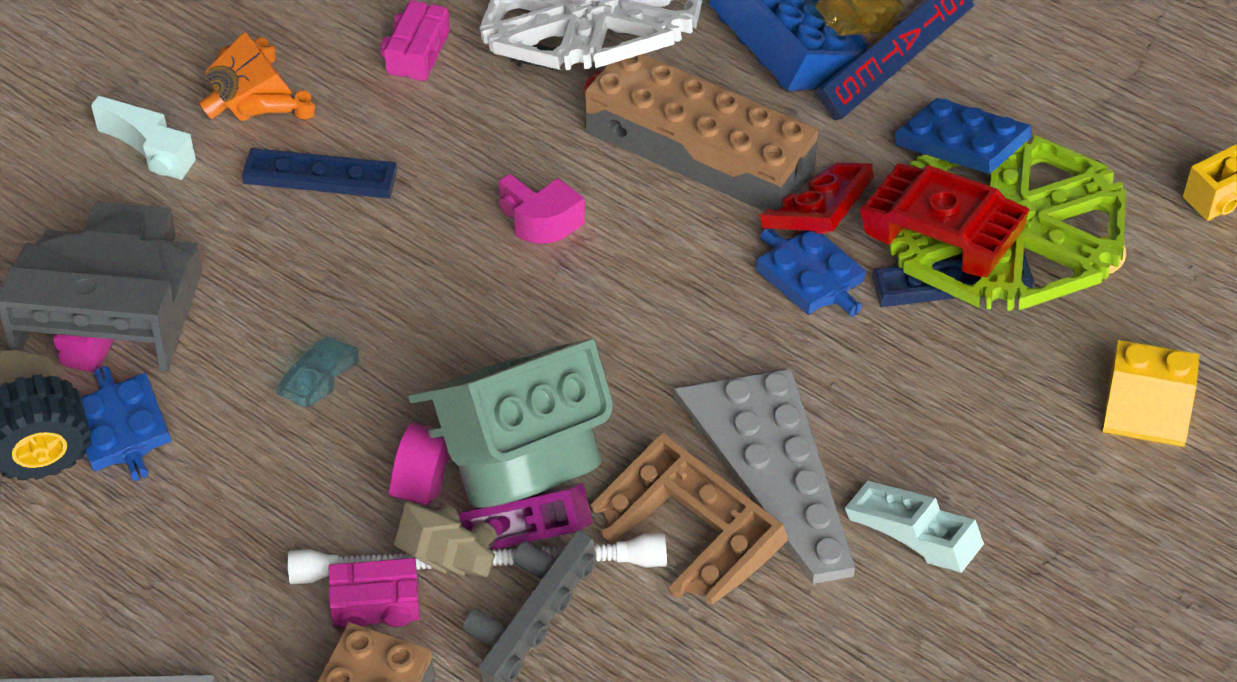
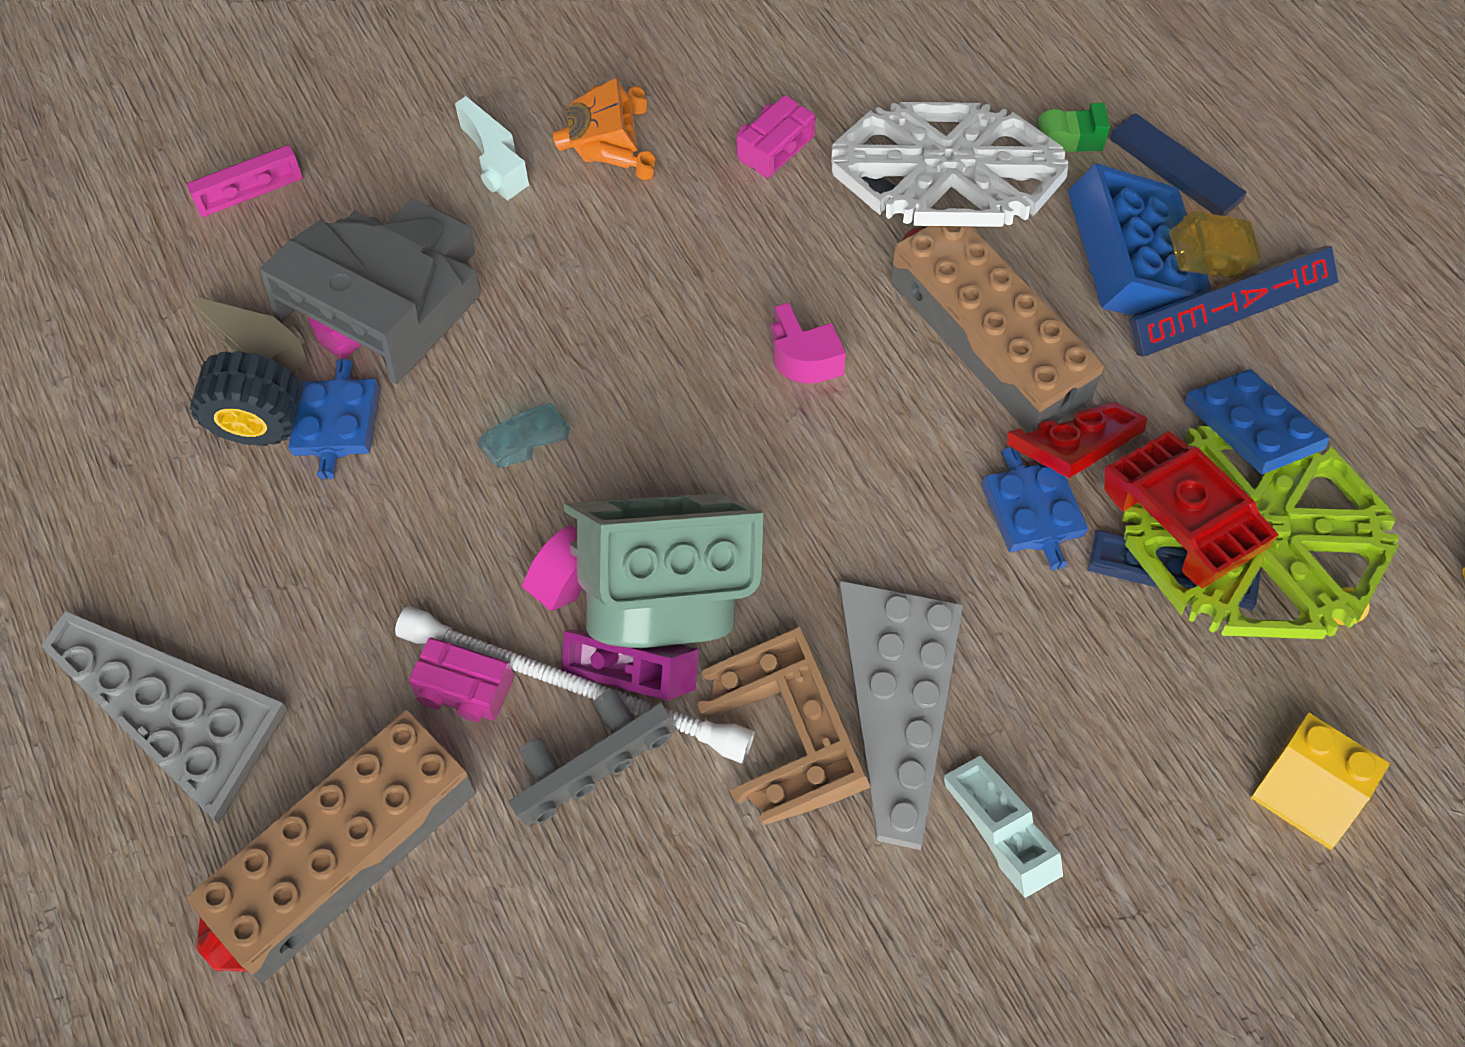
camera: 25 degrees right, 10 degrees up
dark blue tile [242,148,397,199] -> none
dark tan connector [394,501,497,577] -> none

